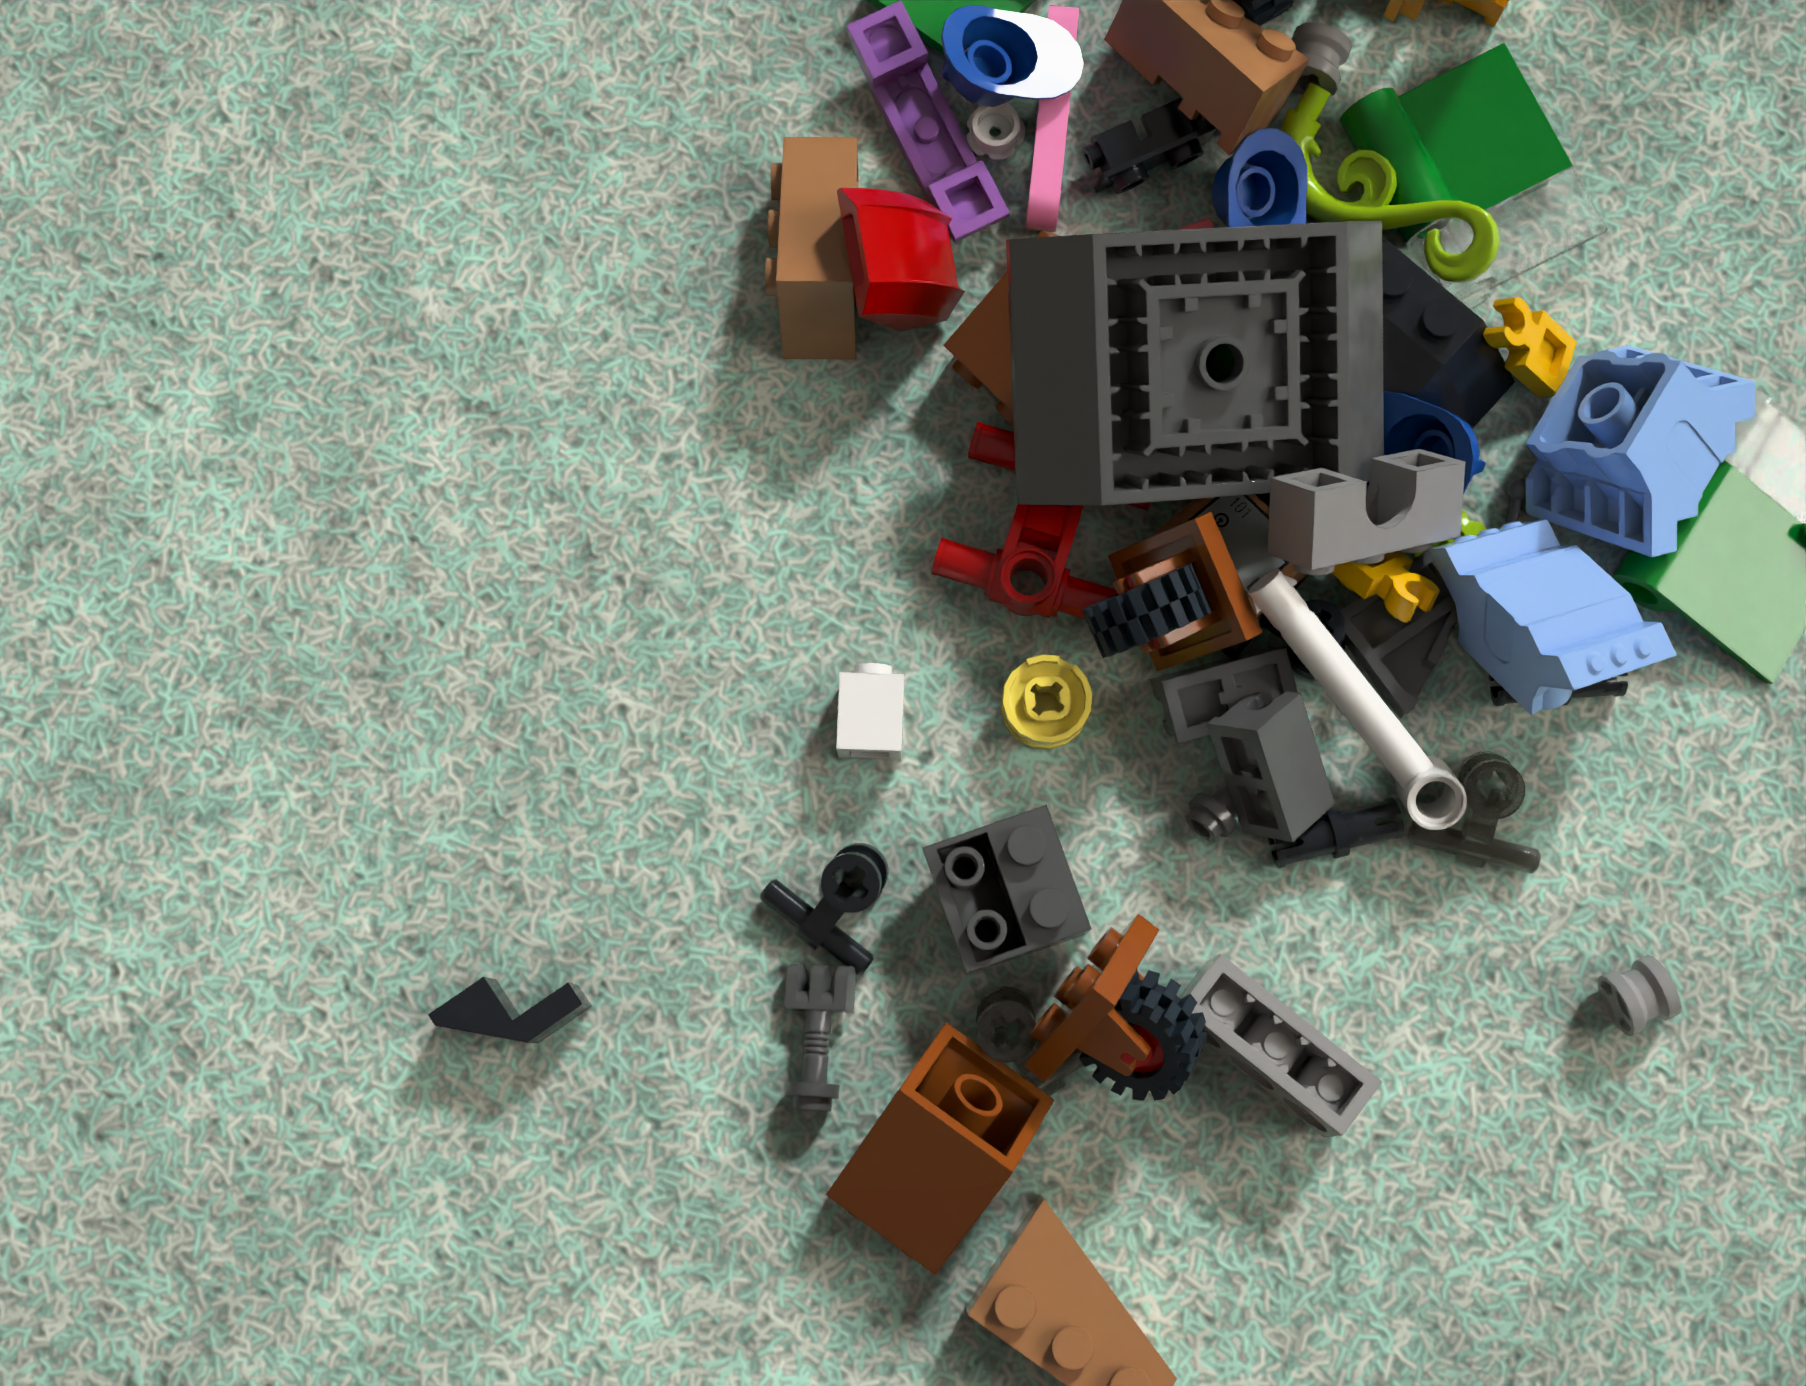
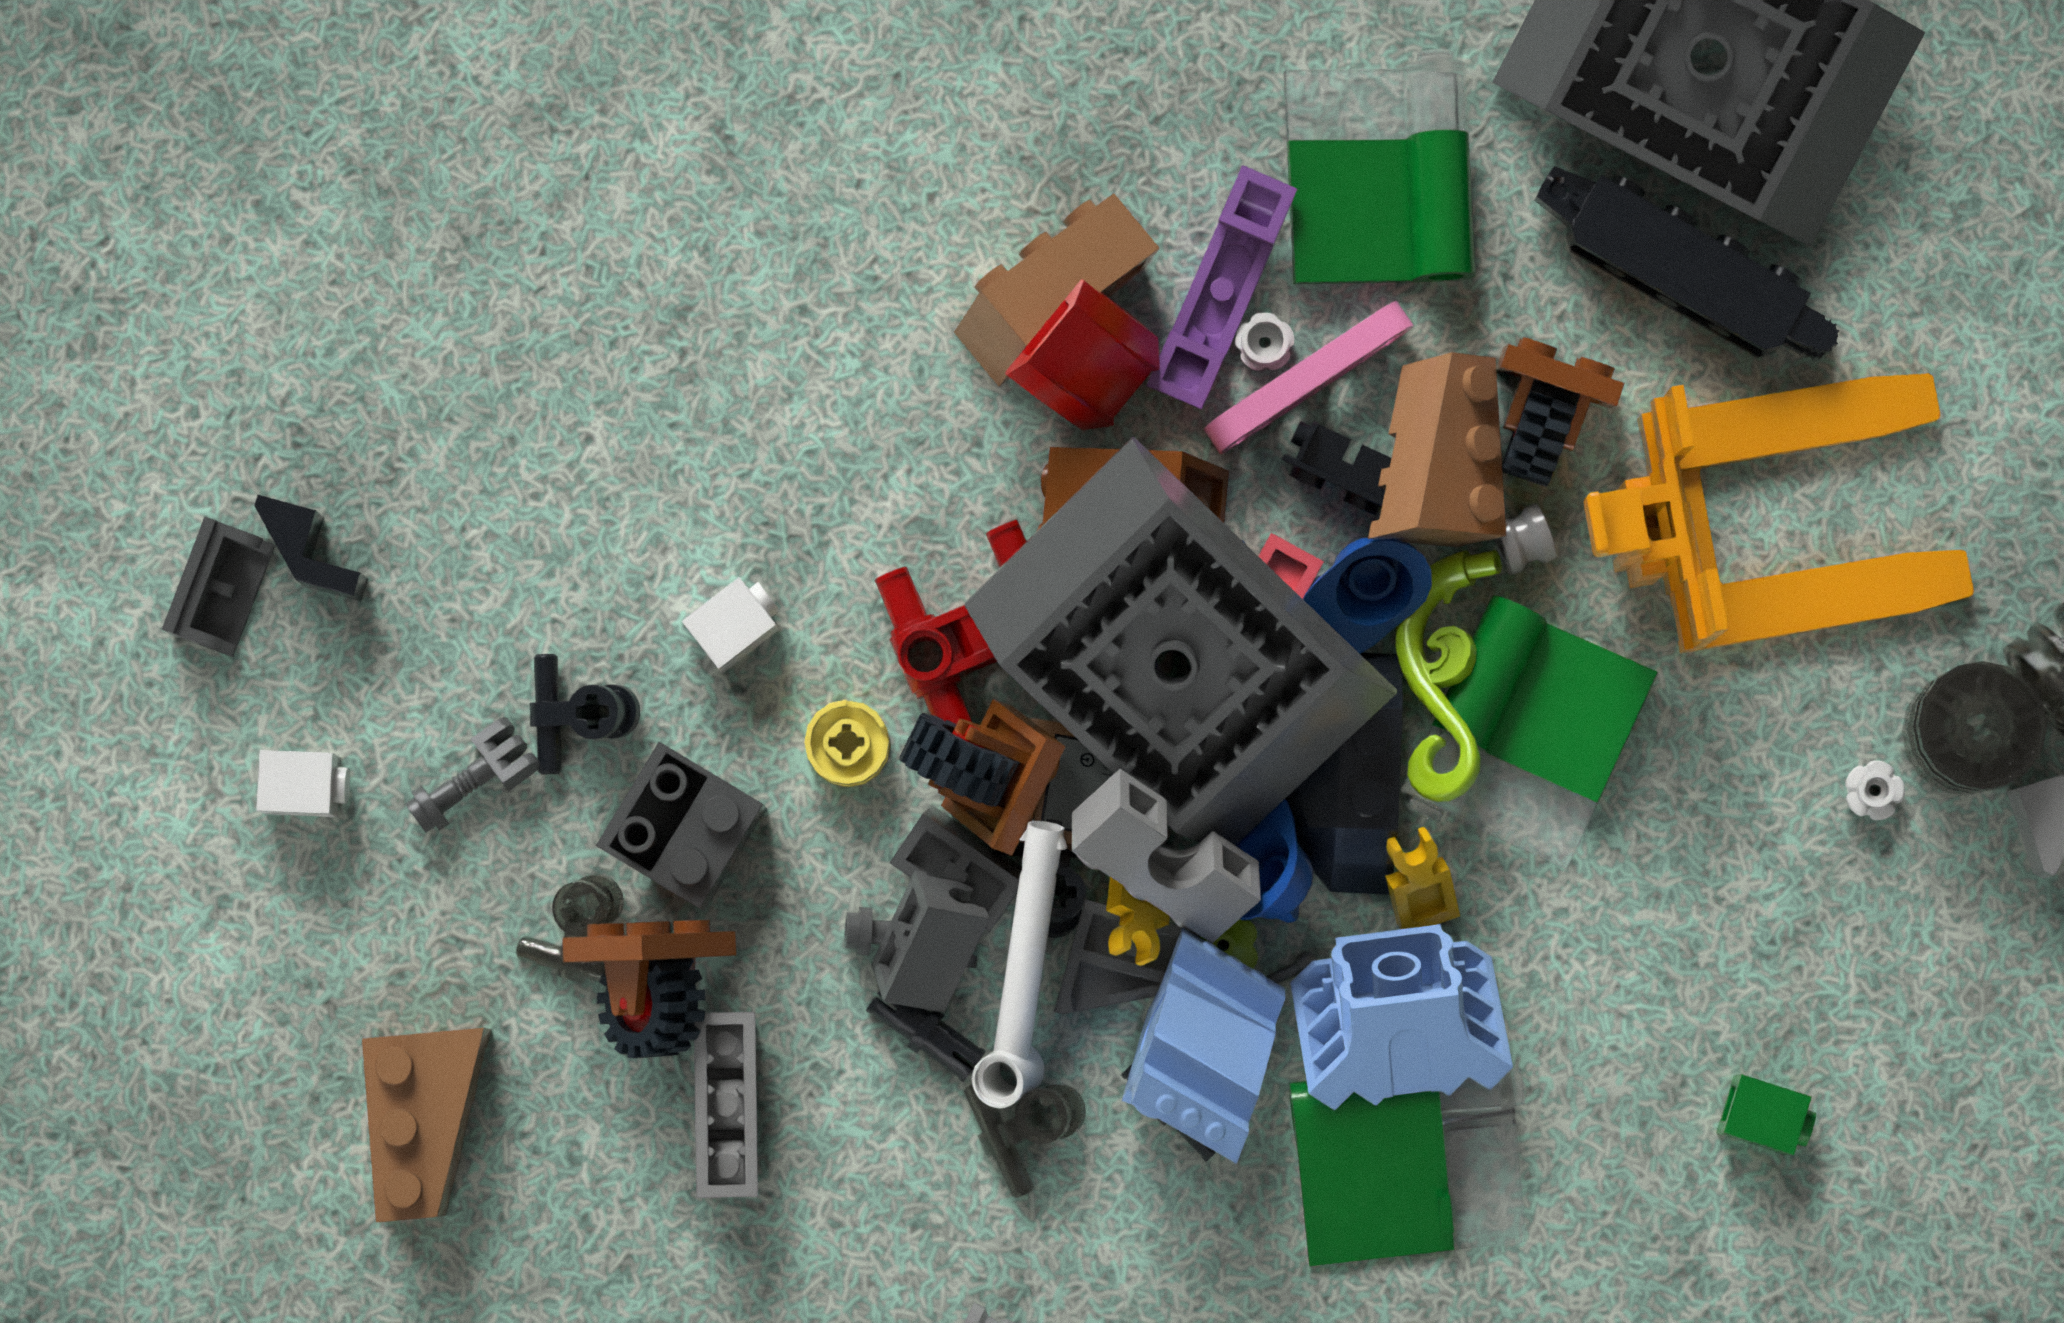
camera: 50 degrees right, 5 degrees up
dark orange slope [826,1022,1055,1275] -> none
blue piece [941,5,1083,107] -> none
none -> dark grey hinge [162,516,276,657]
none -> white brick [256,750,350,817]

